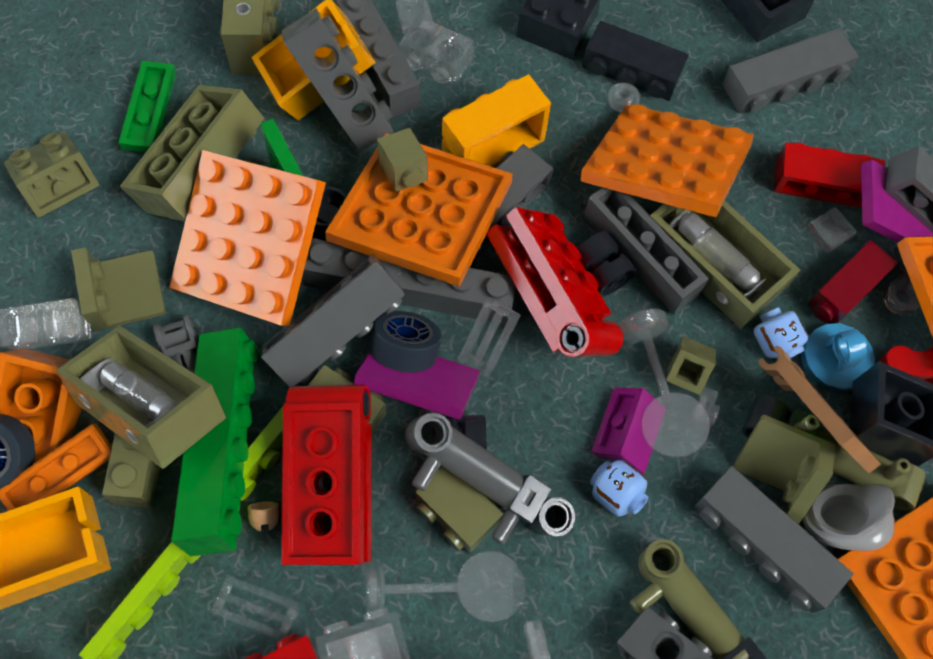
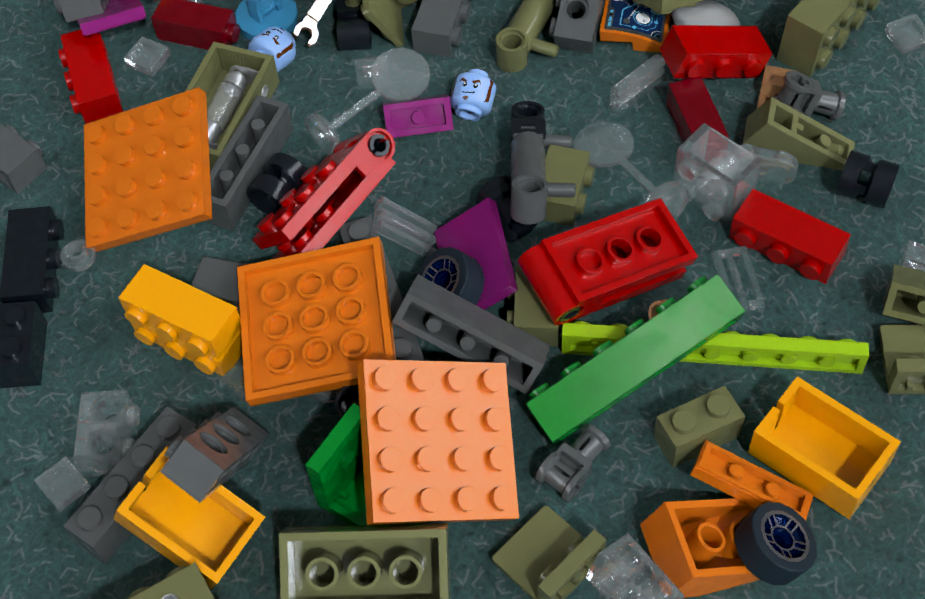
camera: 110 degrees left, 10 degrees down
olive piece [56,325,226,469] -> none
olive brick [377,128,428,192] -> none
olive brick [666,336,716,395] -> none

